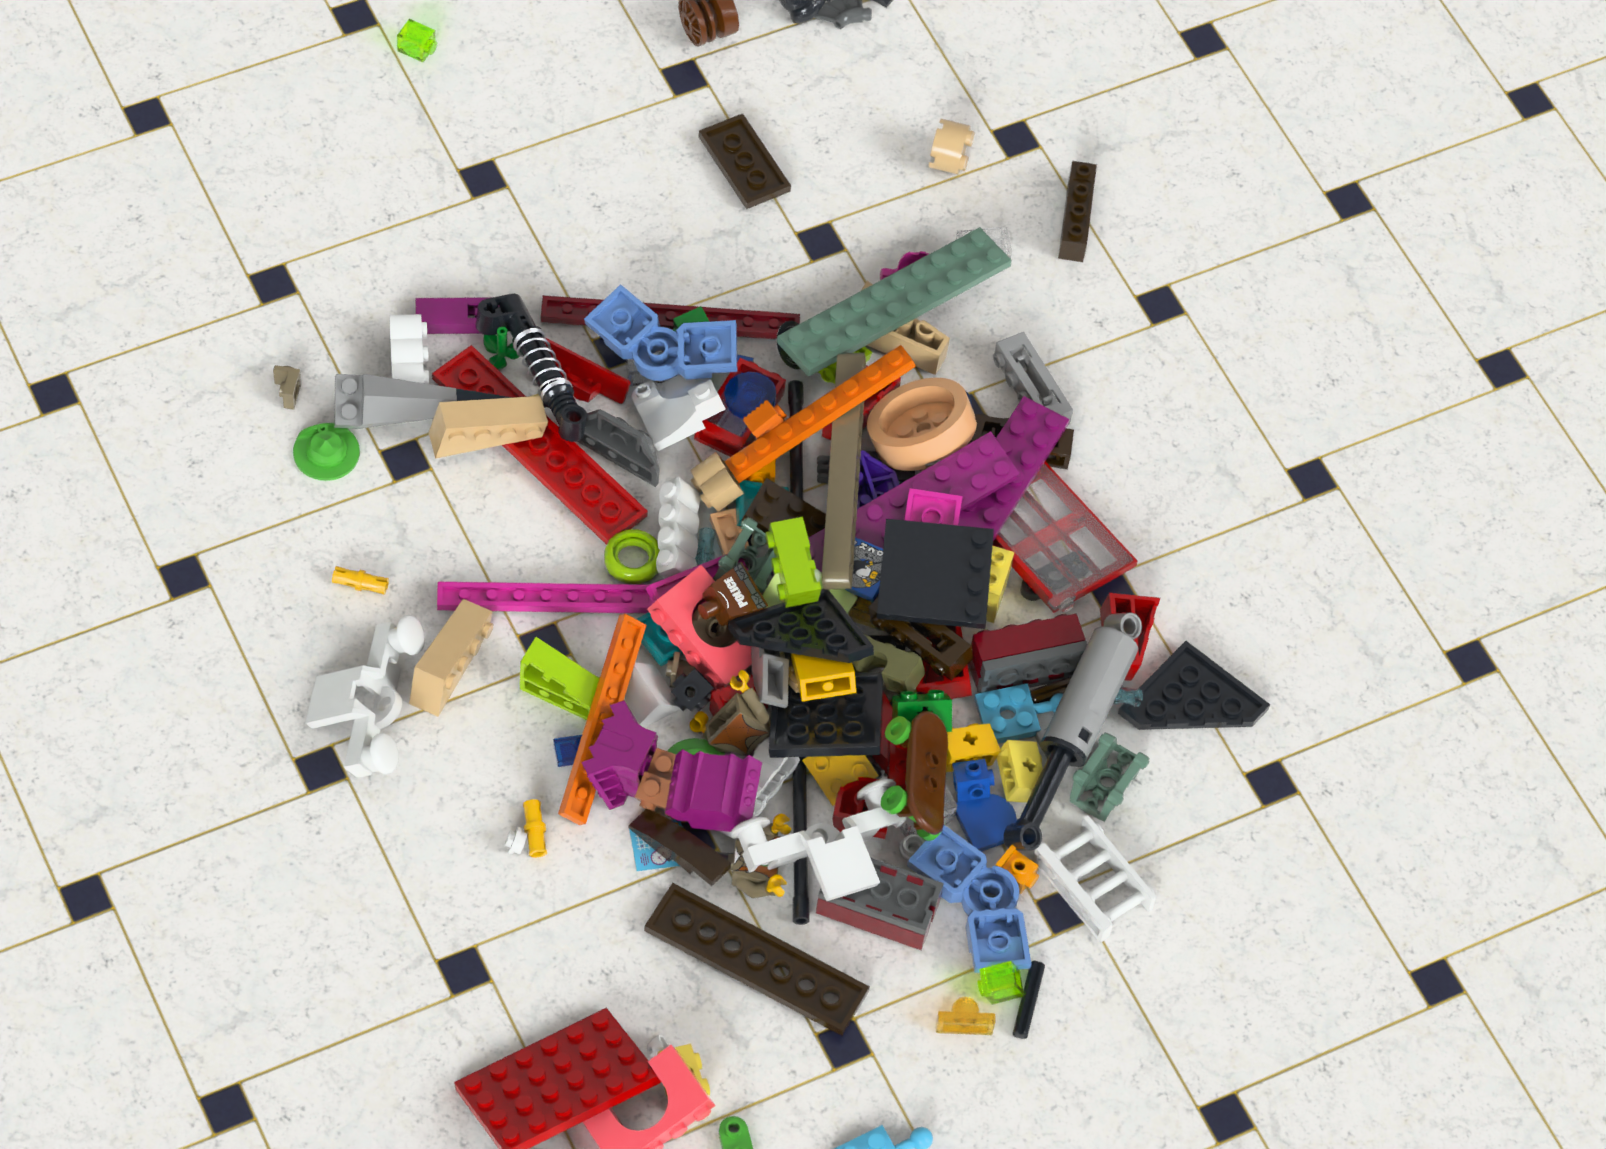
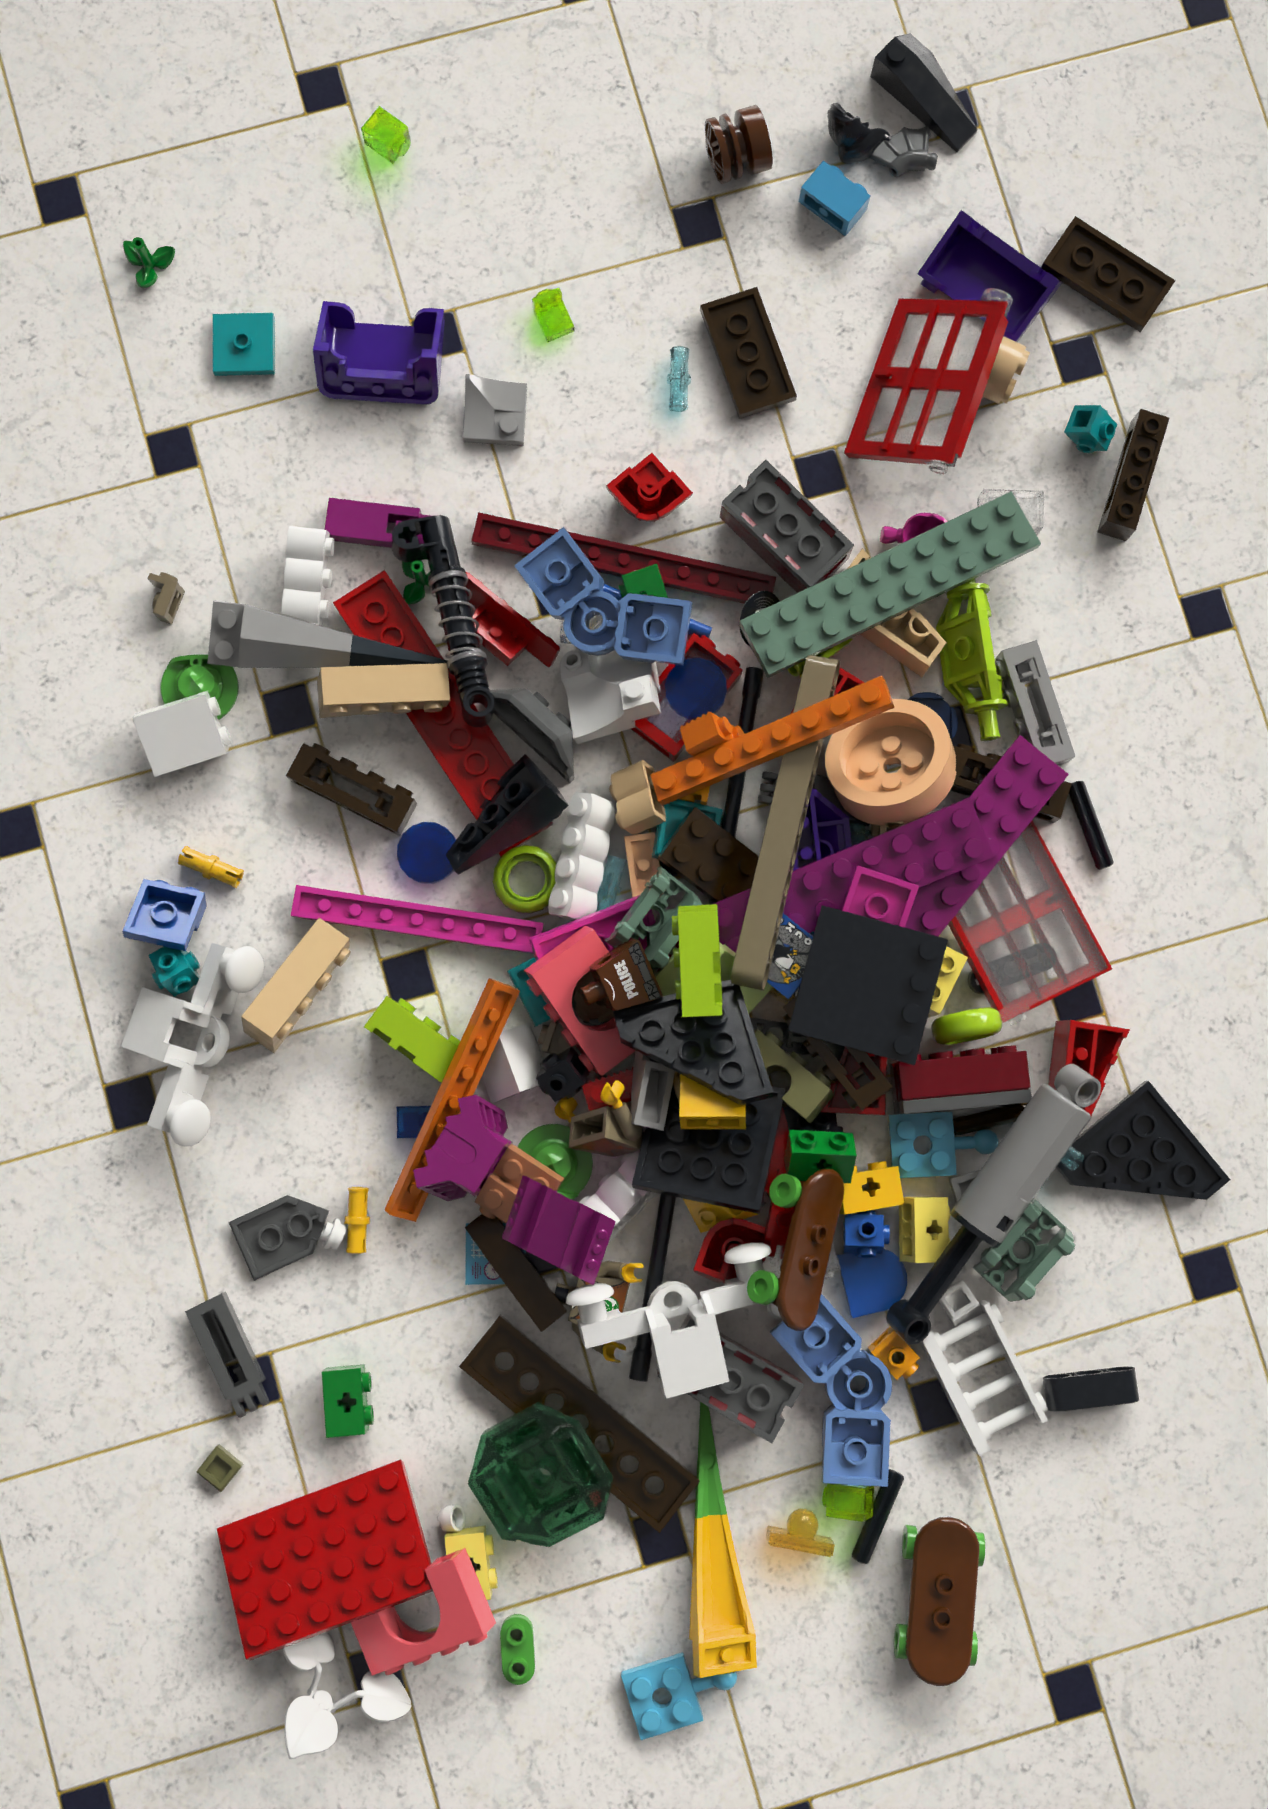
camera: 10 degrees right, 25 degrees up
none -> green plant [123,237,175,288]
none -> plate [123,879,207,951]
none -> white brick [132,691,232,777]
none -> teal brick [148,946,200,997]
none -> dark grey hinge [185,1292,269,1418]
none -> olive tile [196,1444,244,1492]
none -> teal plate [213,313,275,376]
none -> dark grey tile [229,1195,329,1281]
none -> dark brown brick [286,743,417,836]
none -> dark purple windscreen [313,301,445,405]
none -> green brick [322,1364,374,1438]
none -> clear blue tile [397,822,456,884]
none -> black wedge [446,754,569,875]
none -> light grey plate [463,374,527,446]
none -> clear green piece [468,1402,614,1547]
none -> clear neon green bracket [532,287,575,343]
none -> red brick [606,453,693,522]
none -> clear light blue pin [667,346,691,412]
none -> yellow plate [689,1402,757,1678]
none -> dark grey piece [720,460,854,593]
none -> dark azure brick [798,161,871,236]
none -> red door [844,288,1013,474]
none -> reddish brown piece [894,1517,985,1686]
none -> dark purple windscreen [917,210,1062,342]
none -> lime wheel [931,1007,1002,1045]
none -> lime plate [936,579,1008,741]
none -> white slope [939,1280,982,1327]
none -> dark brown plate [1041,216,1176,332]
none -> black beam [1043,1366,1139,1412]
none -> teal brick [1064,405,1117,453]
none -> black axle [1069,781,1114,870]

